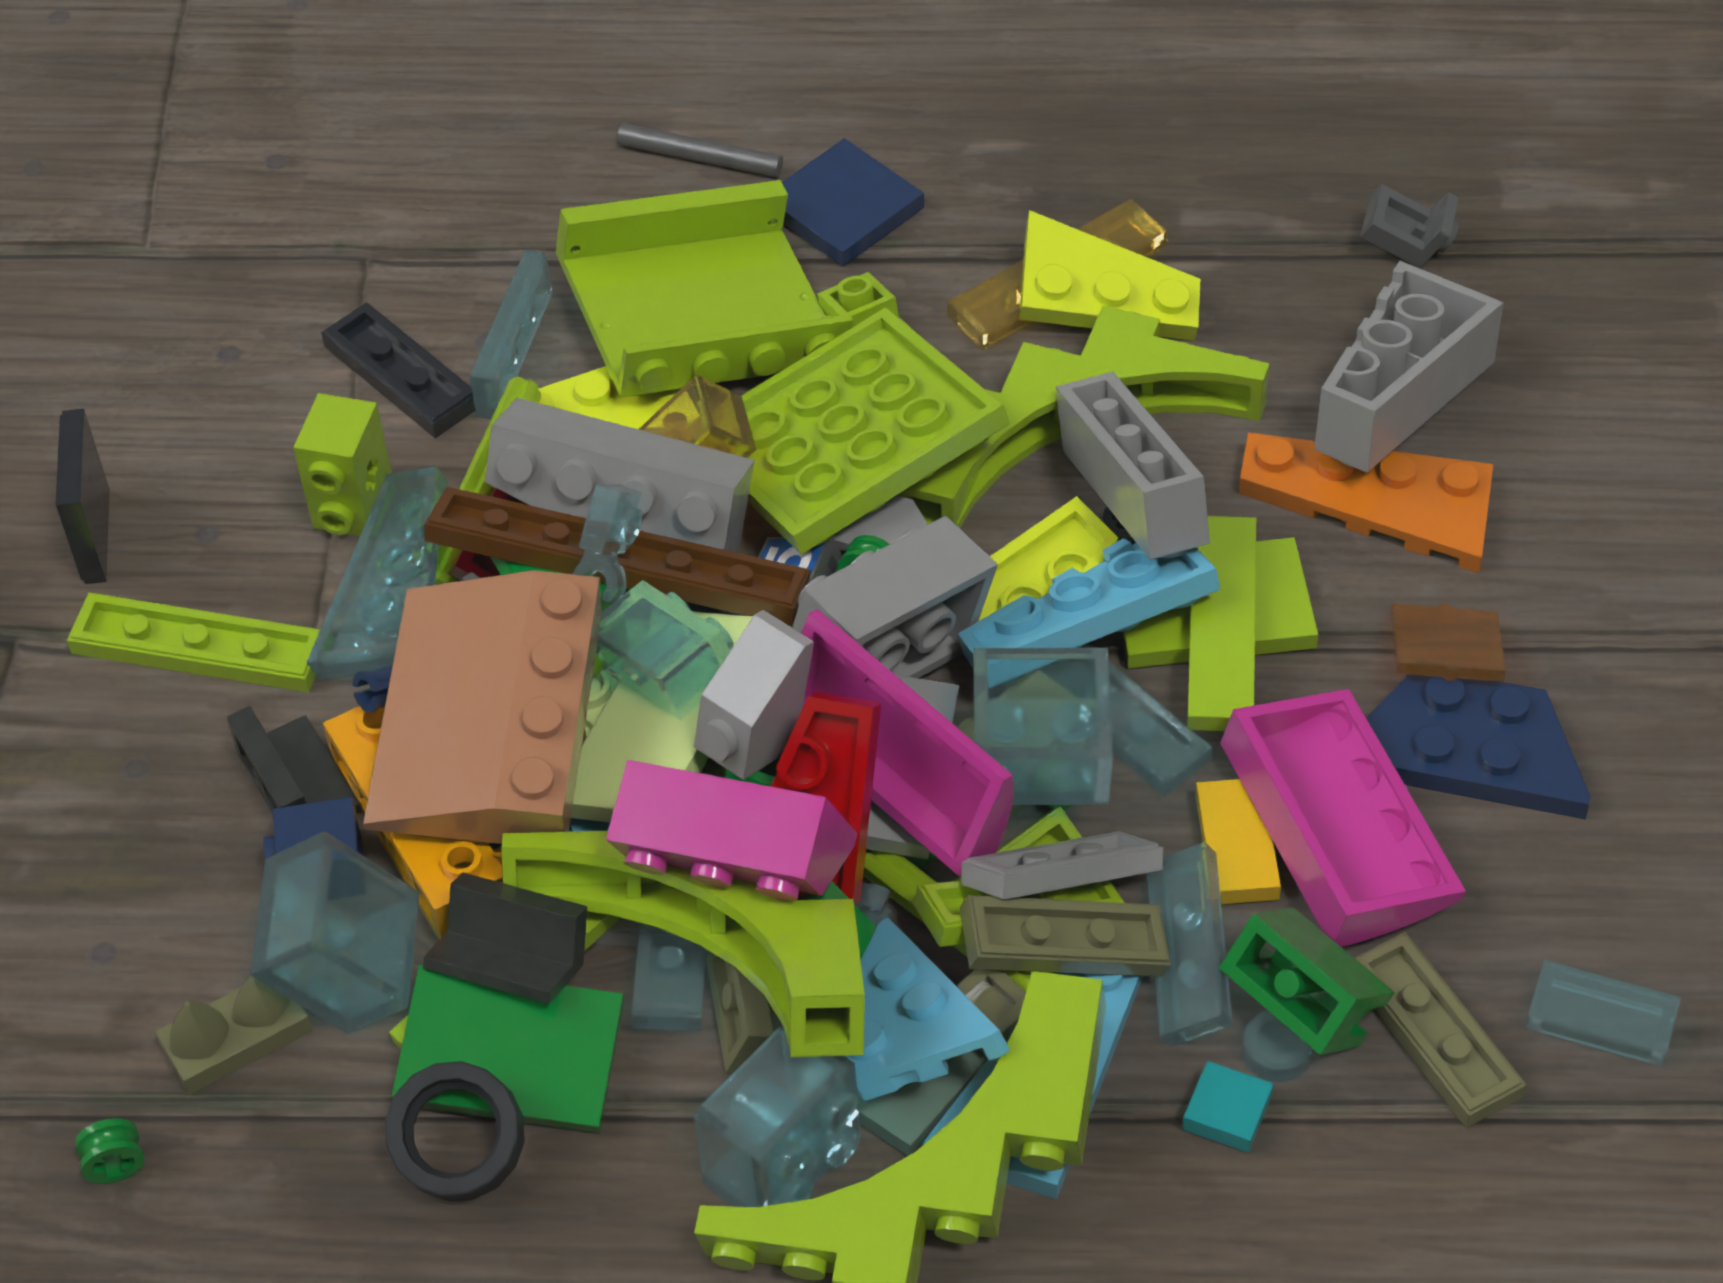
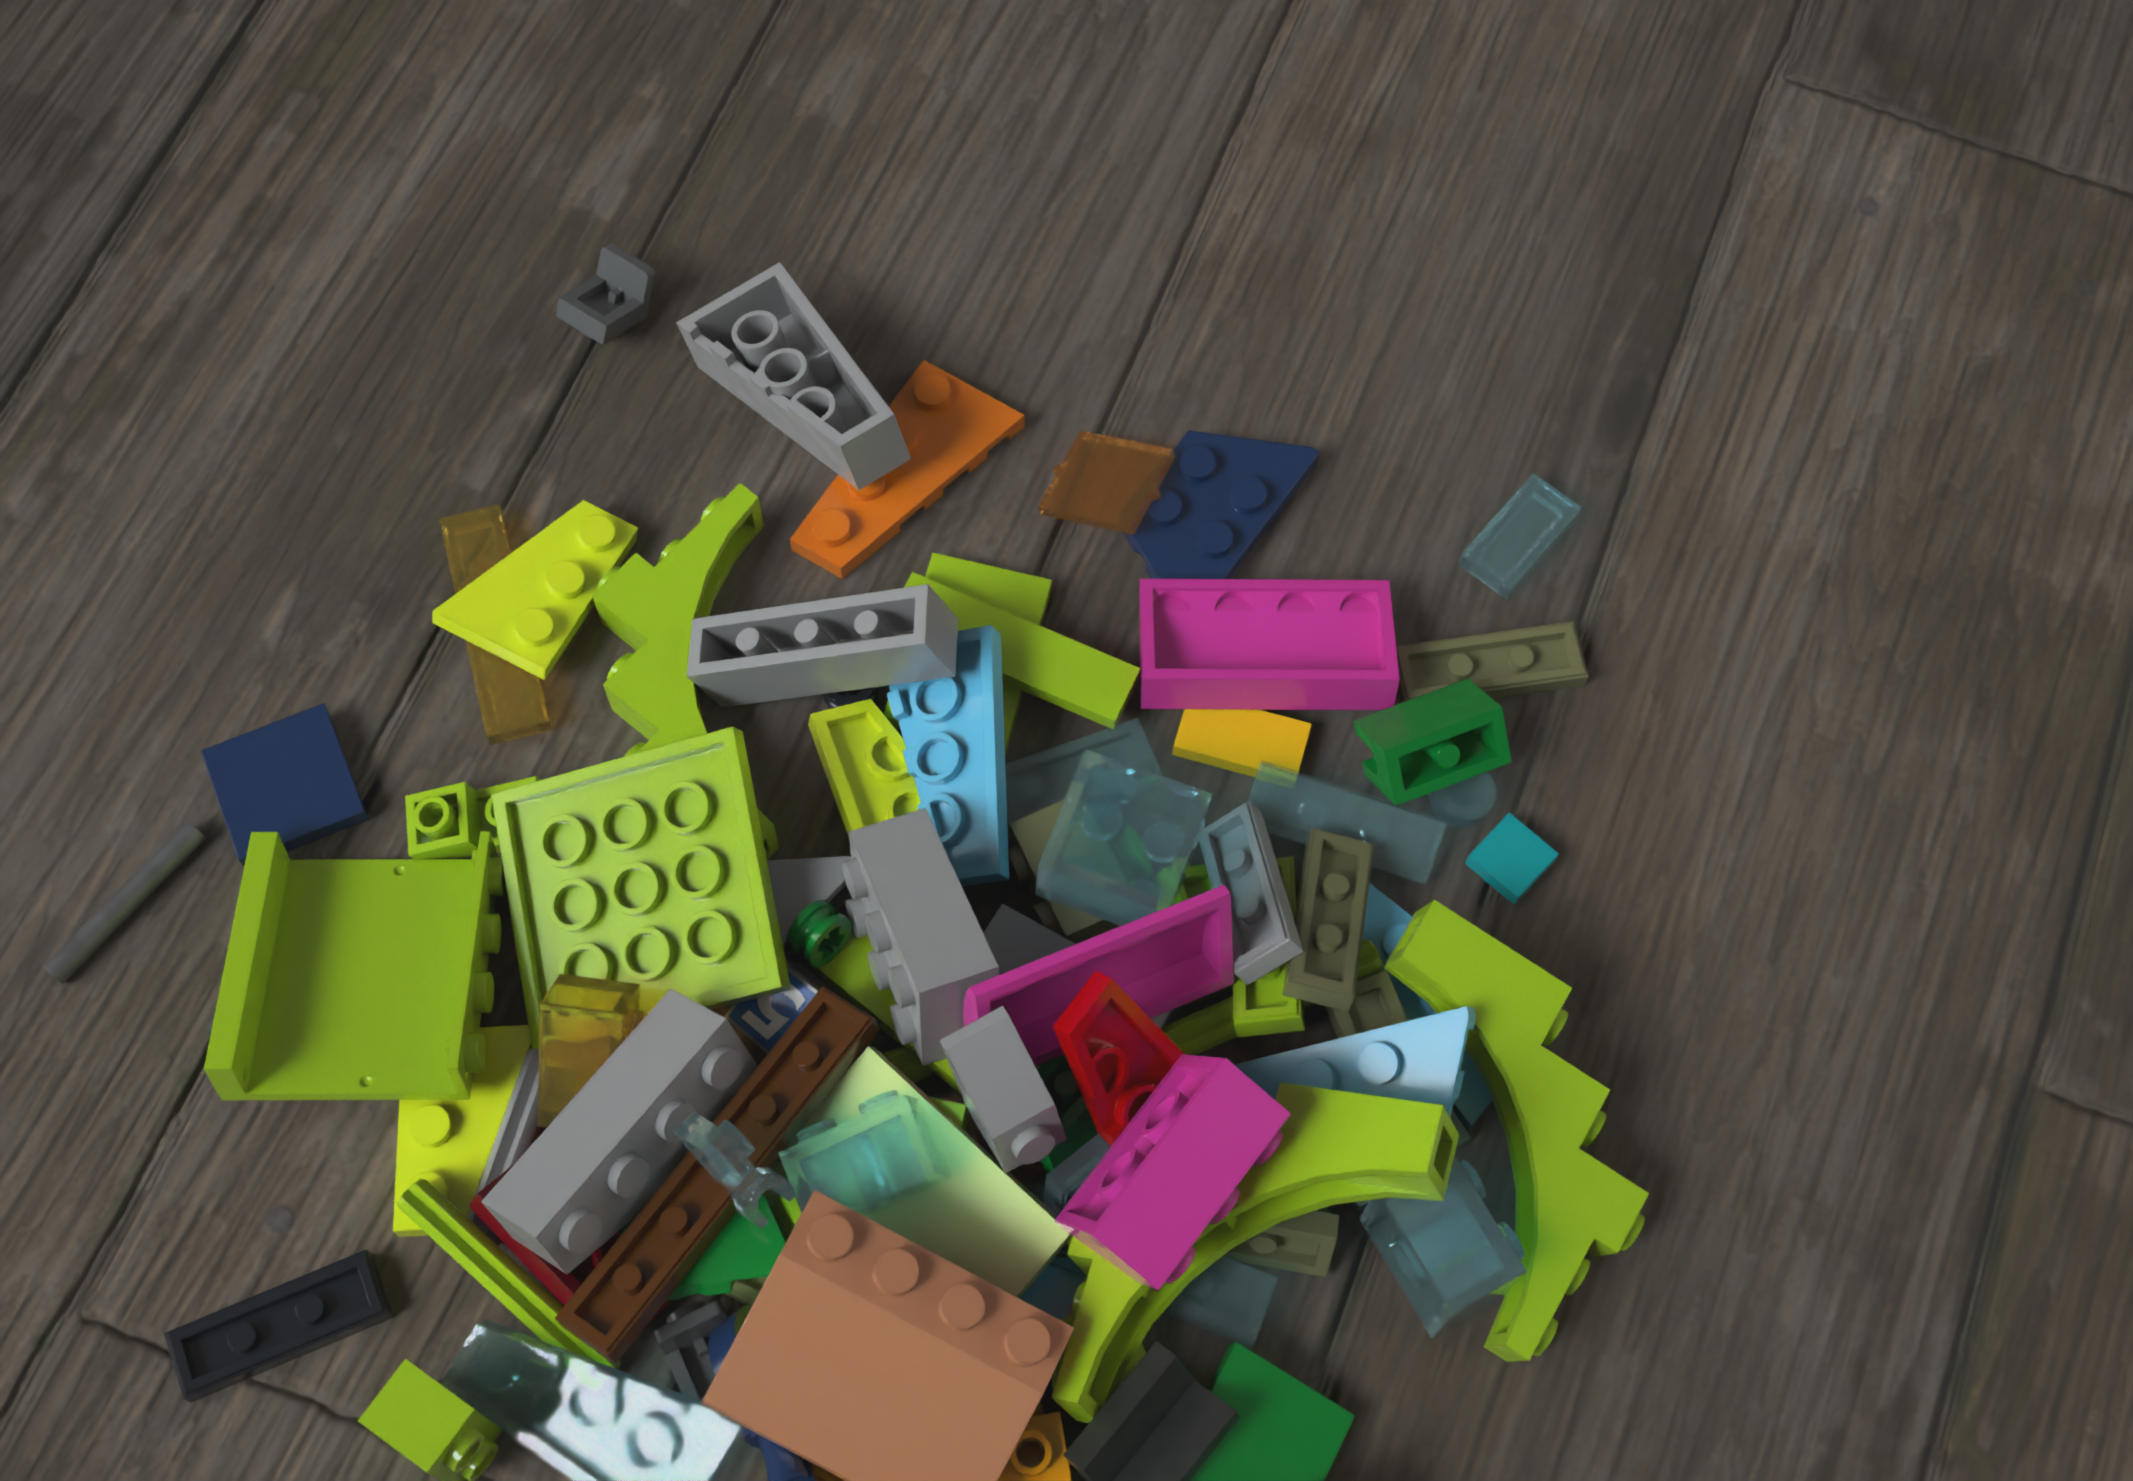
camera: 75 degrees left, 15 degrees up
clear light blue tile [470,250,552,419] -> none

